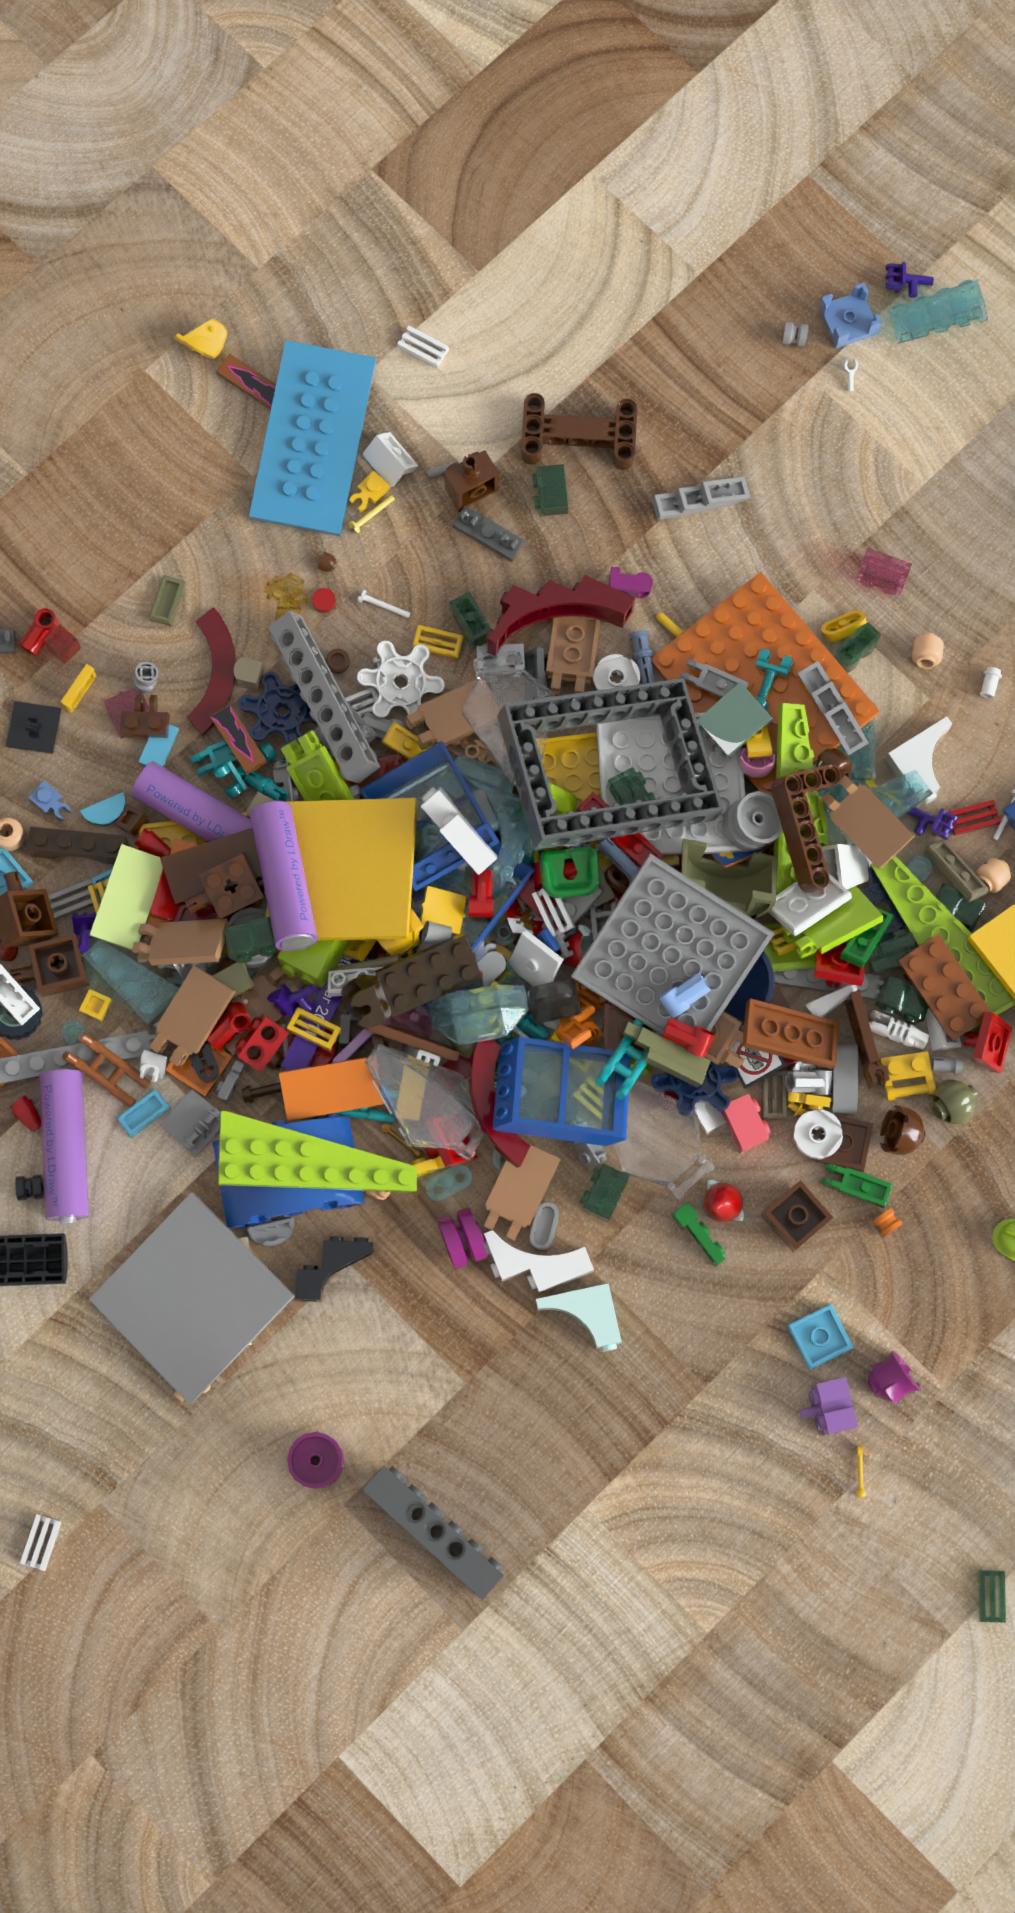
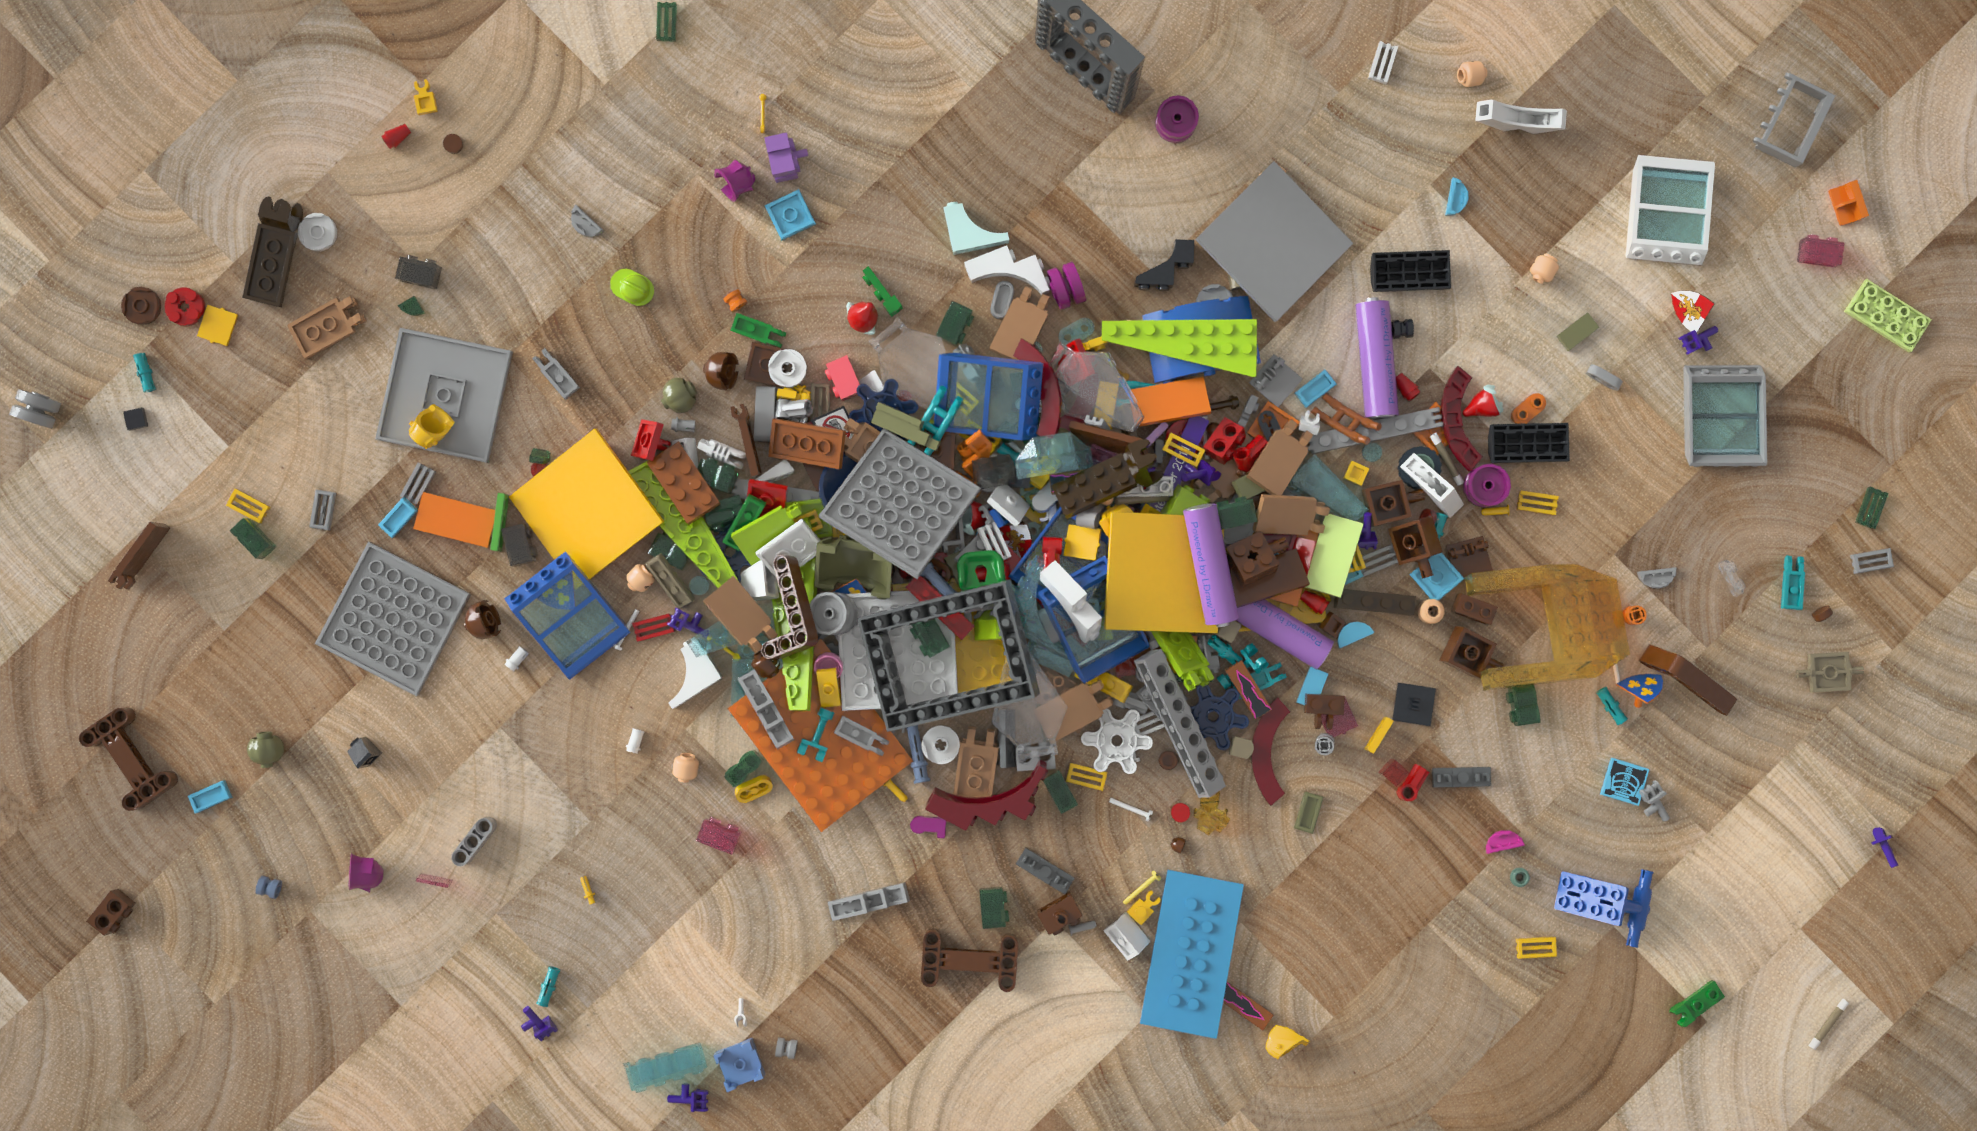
camera: 175 degrees left, 10 degrees up
medium blue plate [28,780,72,821] -> none
white tile [397,325,449,369] -> none
light blue piece [658,973,711,1018] -> none
red piece [662,1017,715,1058] -> none
sand green panel [697,682,773,758] -> none
reddish brown brick [761,1180,833,1252] -> none
yellow plate [879,1051,936,1101] -> none

